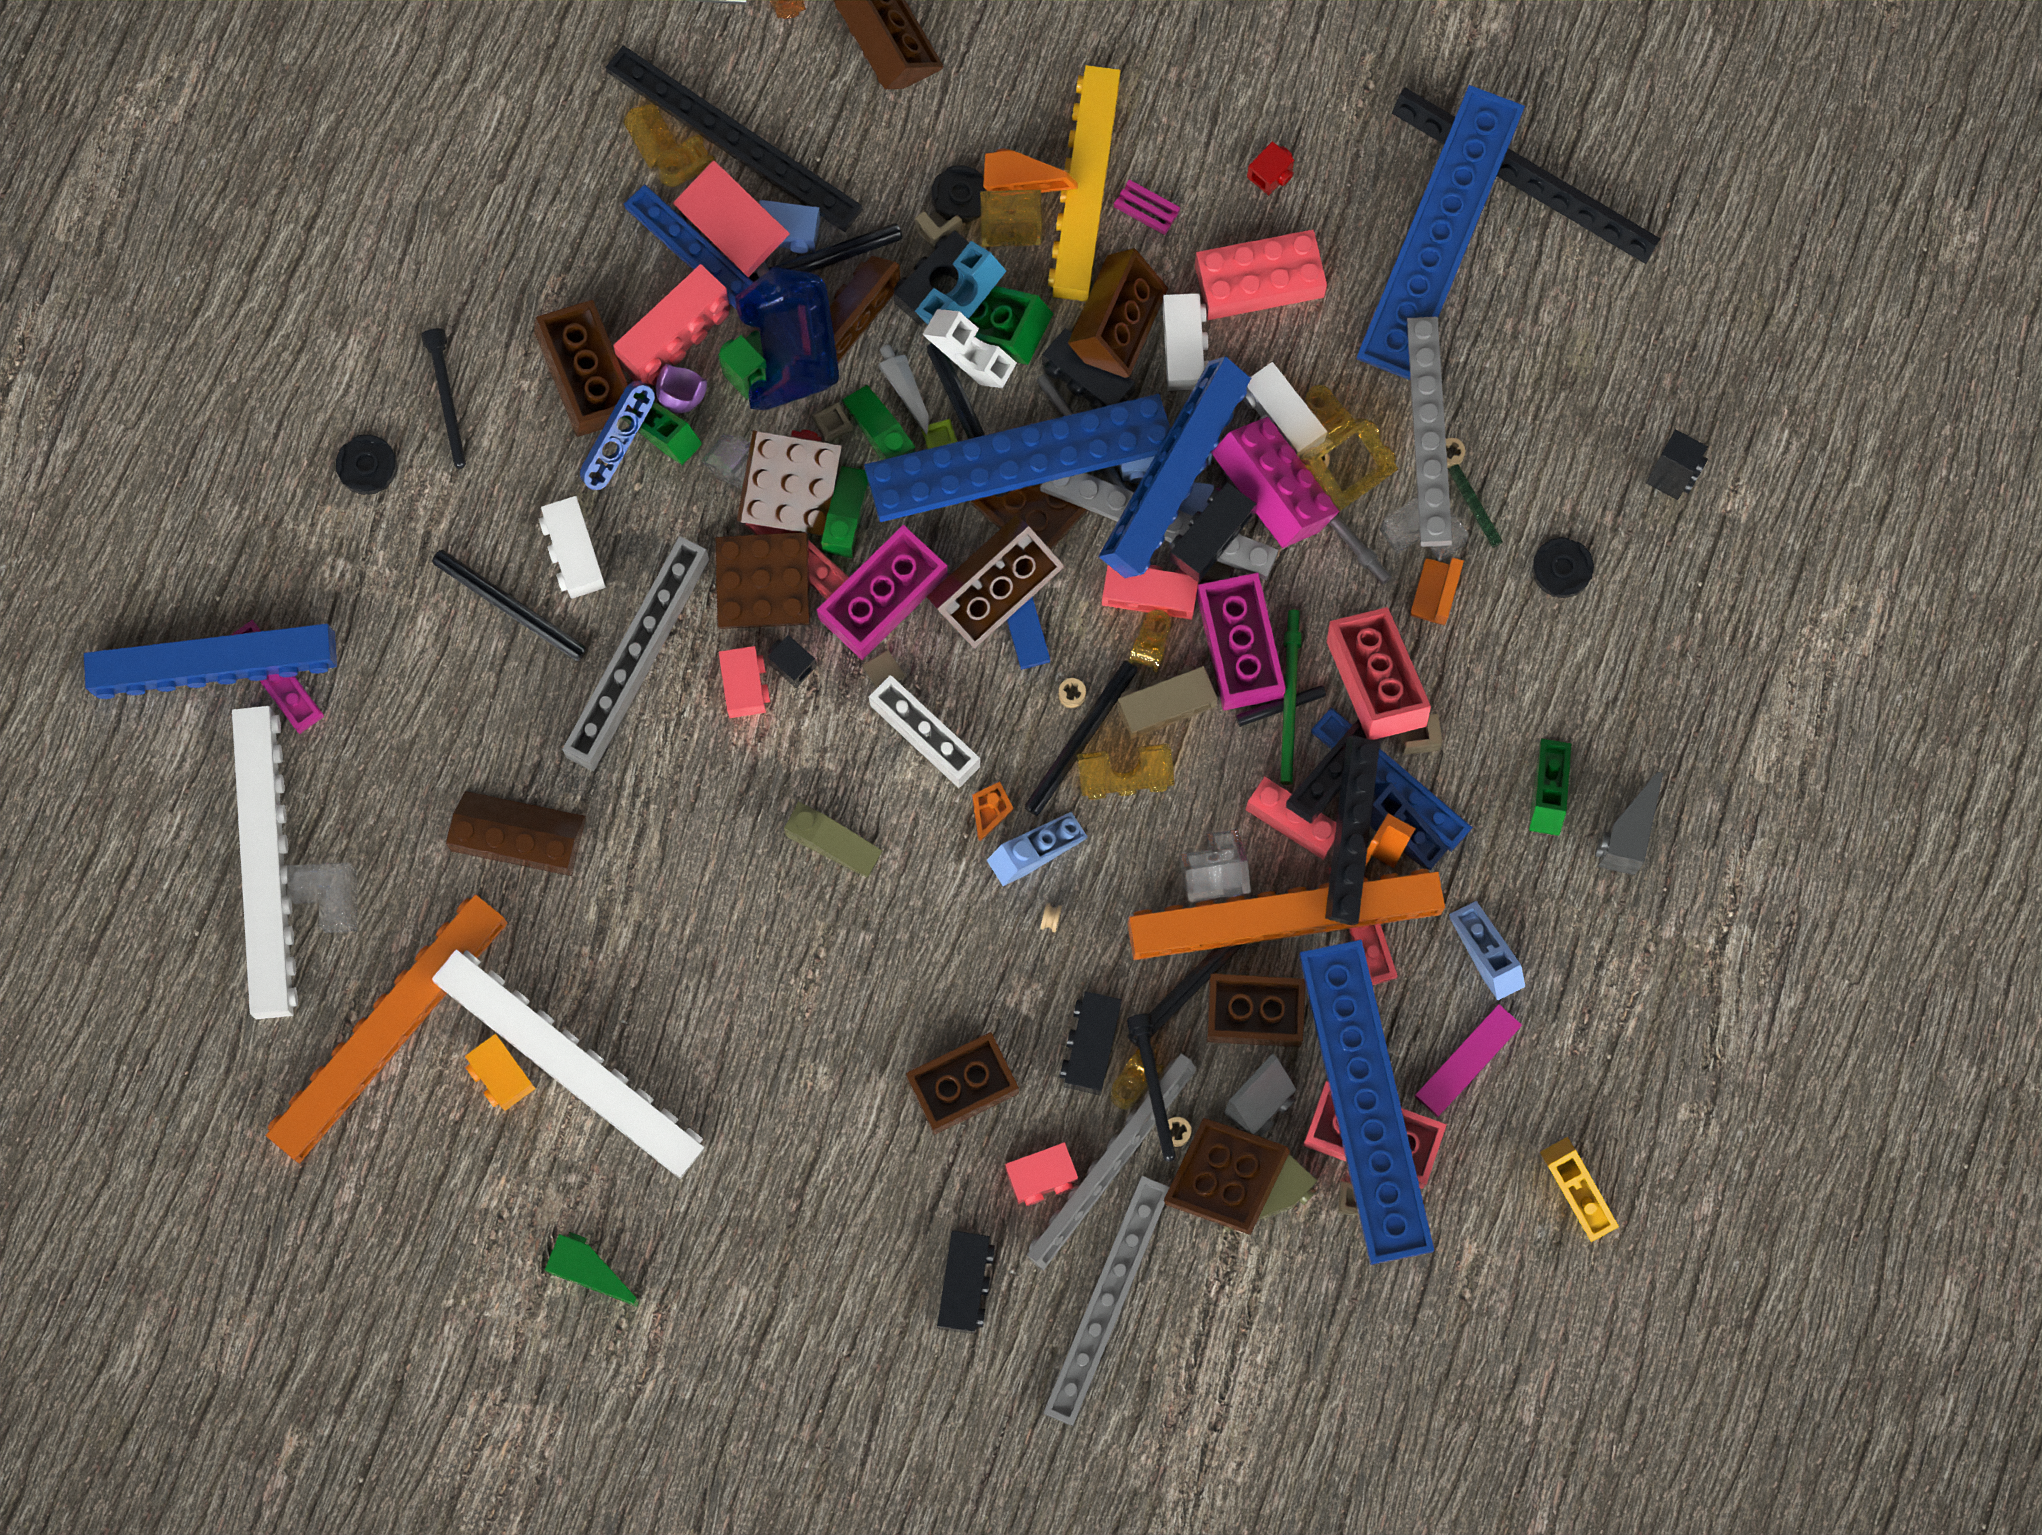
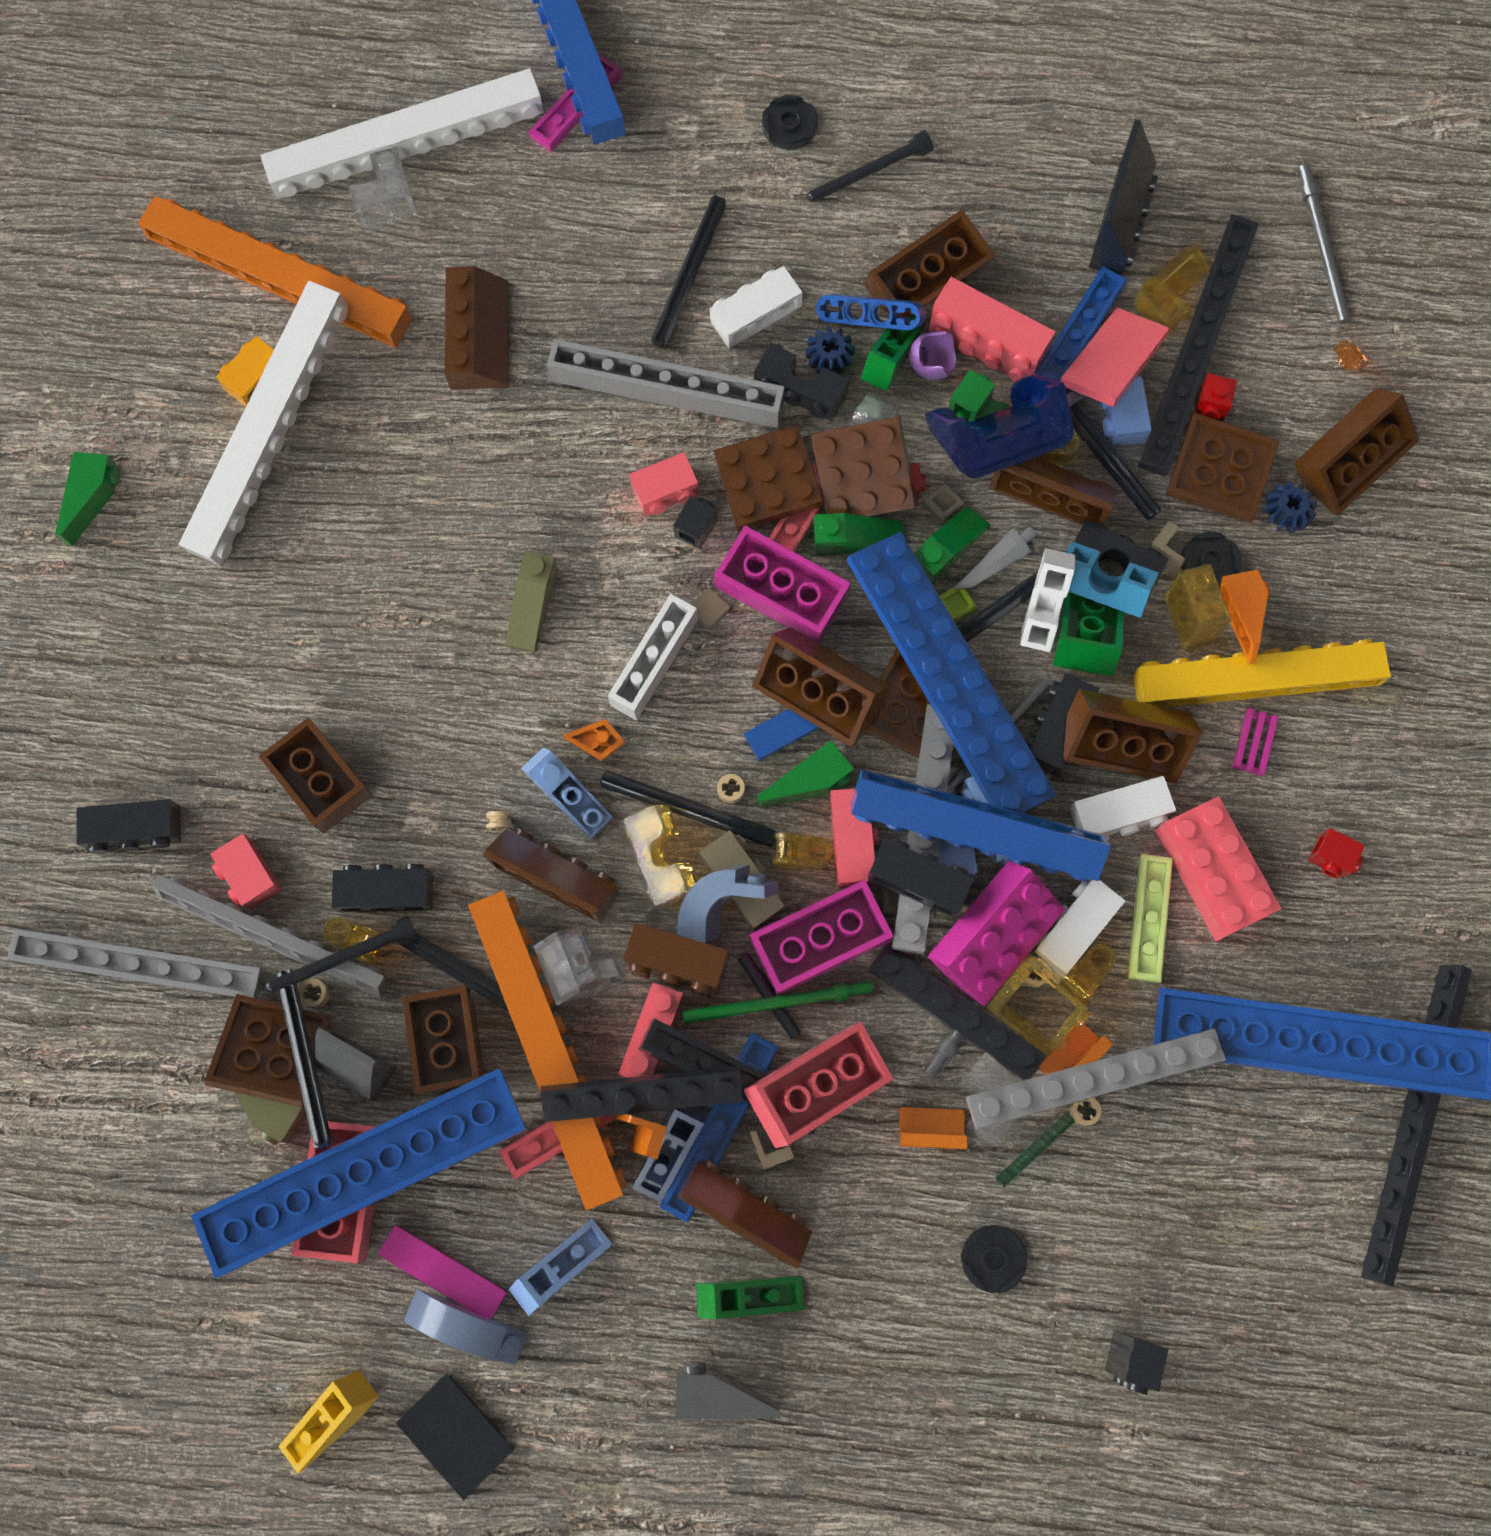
camera: 80 degrees right, 0 degrees up
none -> black axle [277,969,332,1148]
none -> black tile [396,1373,515,1501]
none -> sand blue arch [404,1289,528,1365]
none -> reddish brown slope [483,828,619,924]
none -> reddish brown brick [623,923,729,997]
none -> reddish brown slope [676,1160,813,1269]
none -> sand blue arch [677,865,778,943]
none -> black arch [754,342,849,421]
none -> green slope [757,740,854,808]
none -> dark blue gear [805,325,855,375]
none -> black plate [869,944,1047,1081]
none -> orange panel [1039,1021,1113,1075]
none -> black slope [1088,119,1158,276]
none -> yellowish green tile [1128,854,1173,983]
none -> reddish brown plate [1165,413,1280,523]
none -> red brick [1194,373,1237,422]
none -> dark blue gear [1263,481,1318,534]

